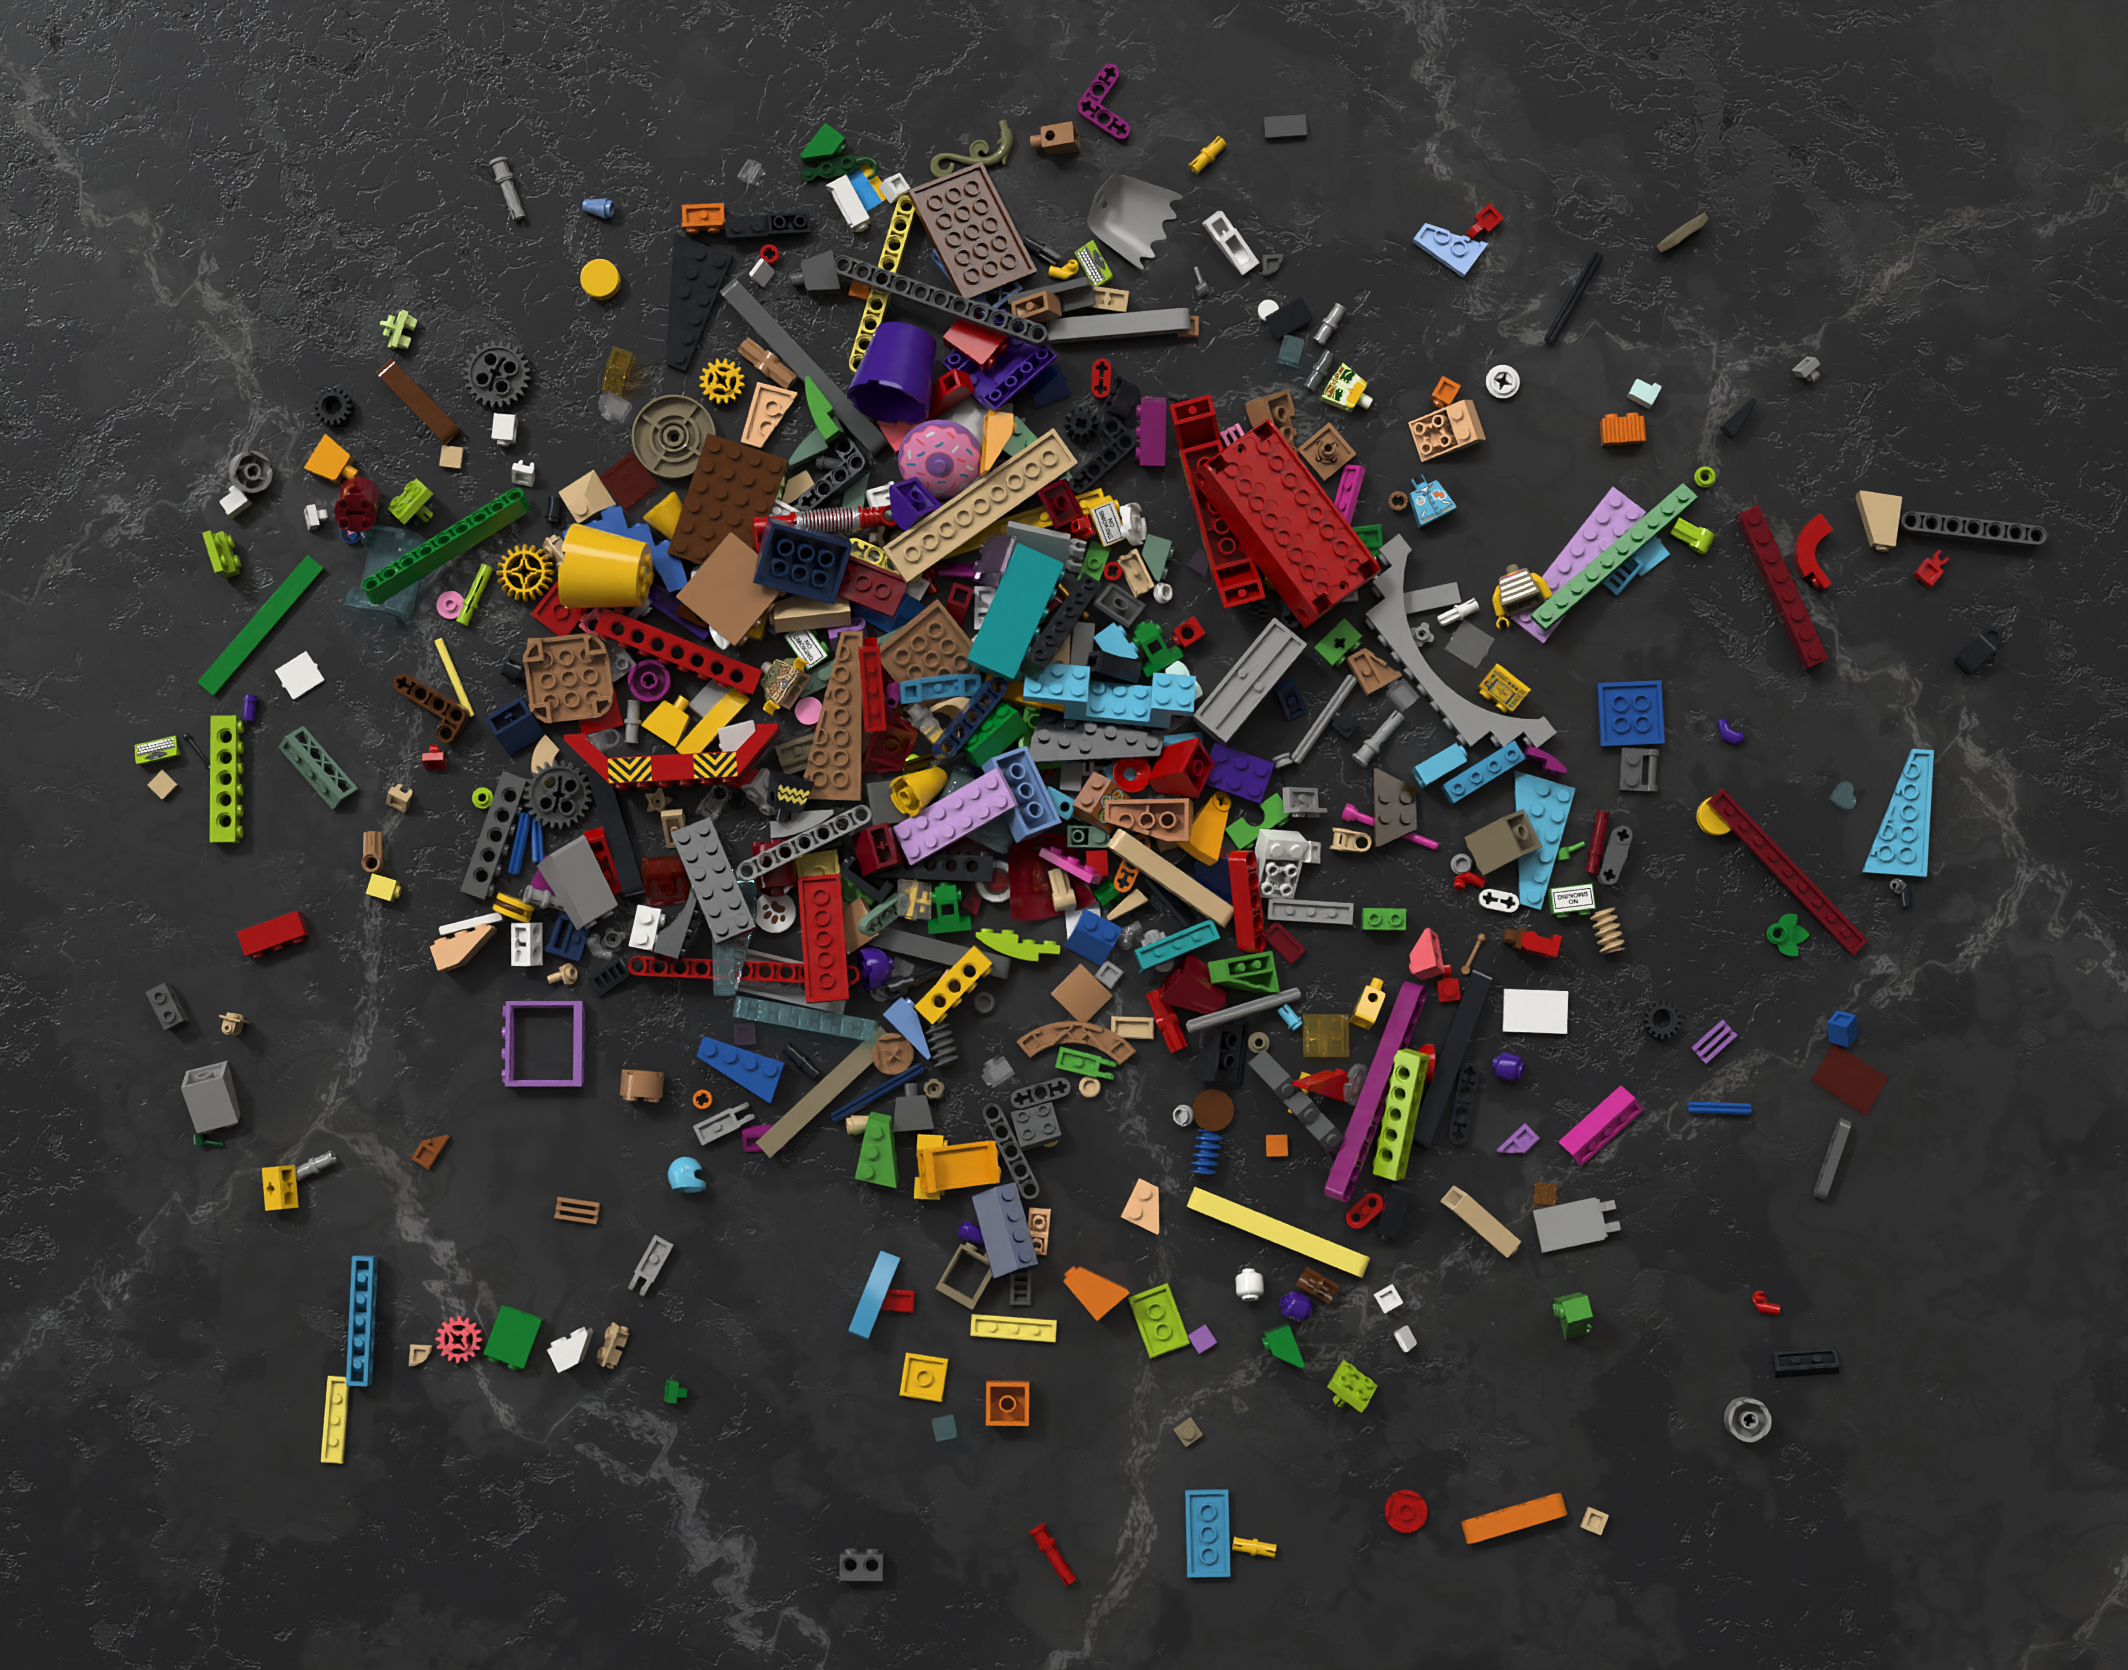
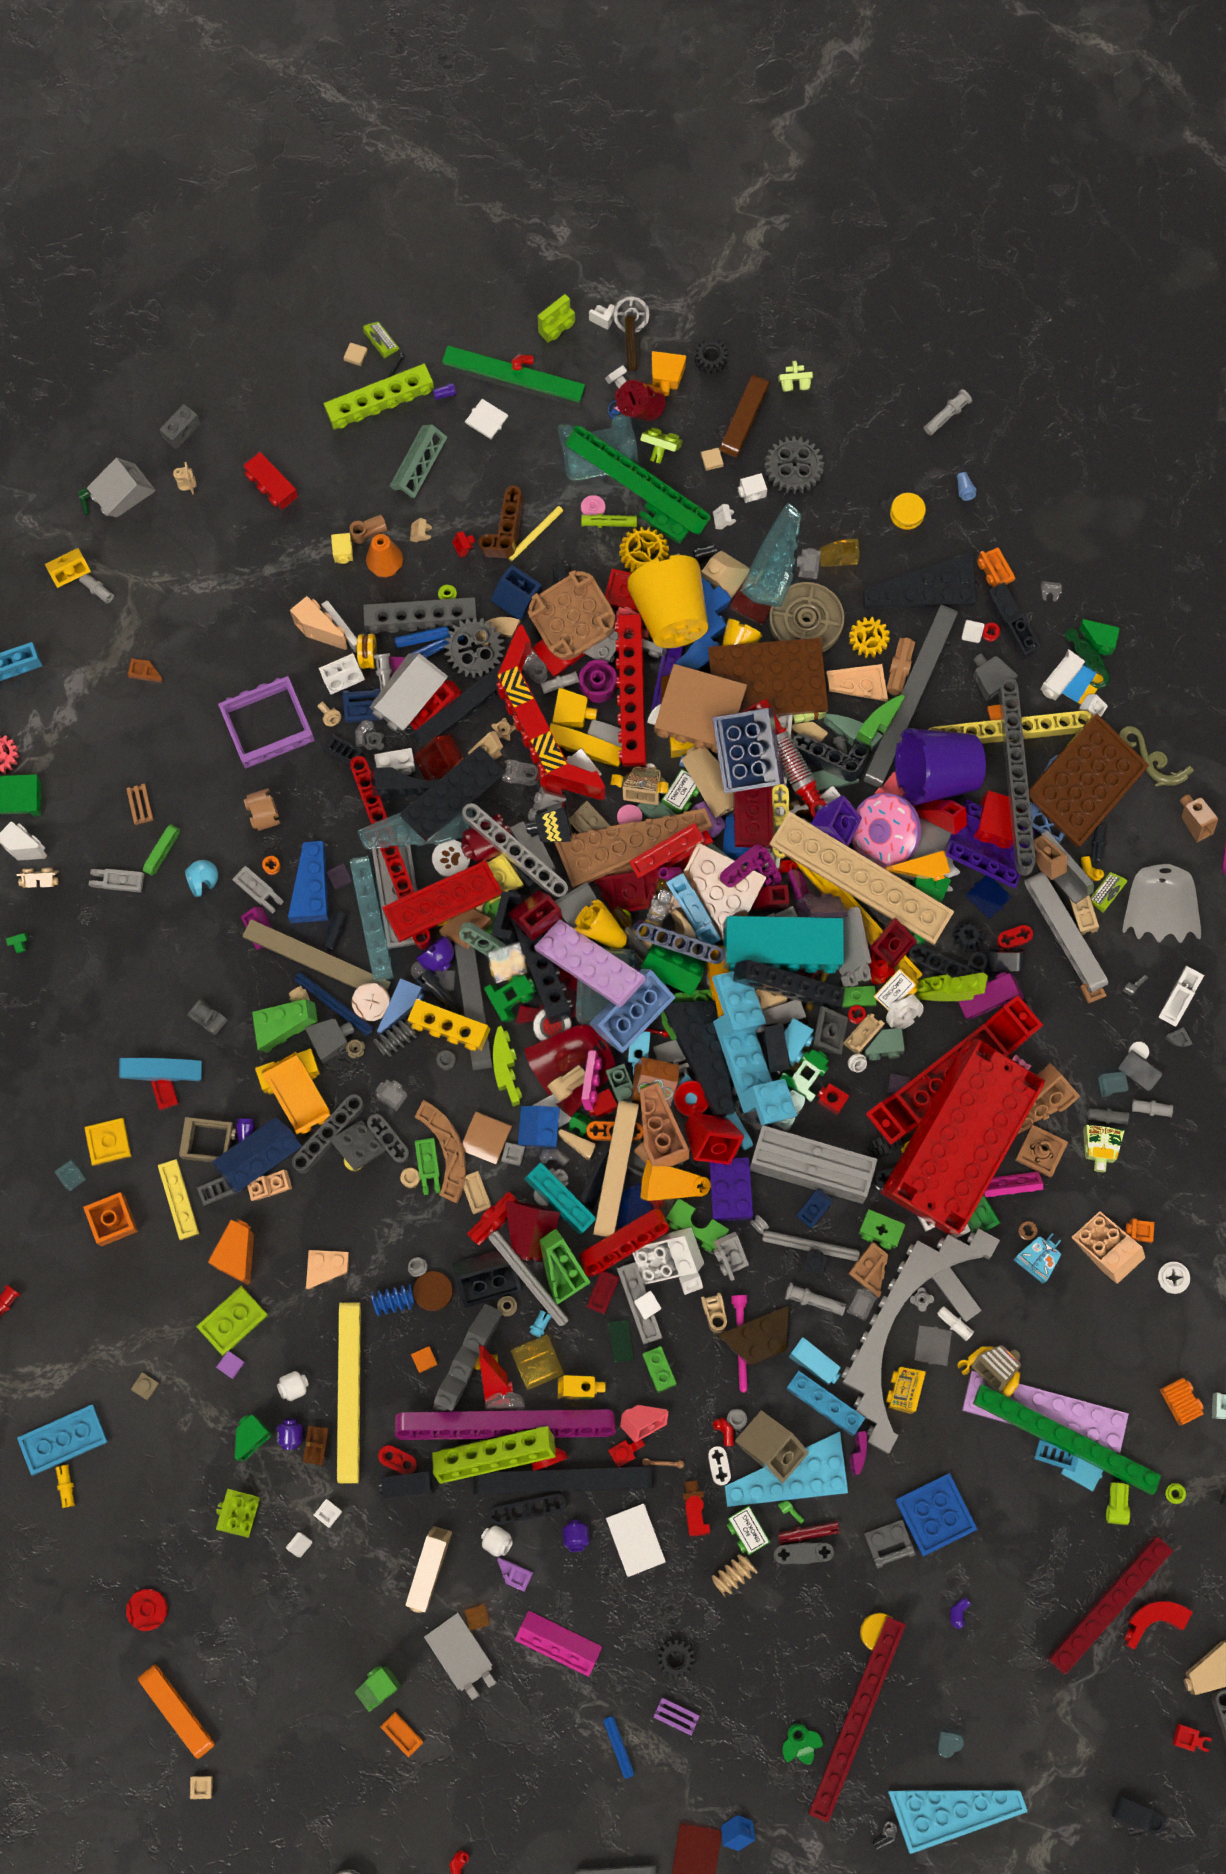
camera: 65 degrees right, 10 degrees down
none -> bright green beam [143,824,180,876]
none -> dark grey piece [187,999,228,1036]
none -> orange cone [366,534,403,577]
none -> orange tile [380,1711,424,1758]
none -> white head [481,1526,512,1557]
none -> red arm [511,355,534,370]
none -> clear green slope [608,1320,634,1363]
none -> dark brown axle [625,316,637,371]
none -> white slope [634,1291,661,1320]
none -> green hinge [638,502,690,544]
none -> magenta beam [720,844,782,888]
none -> clear light blue wedge [741,503,801,607]
none -> lime slope [914,973,988,1001]

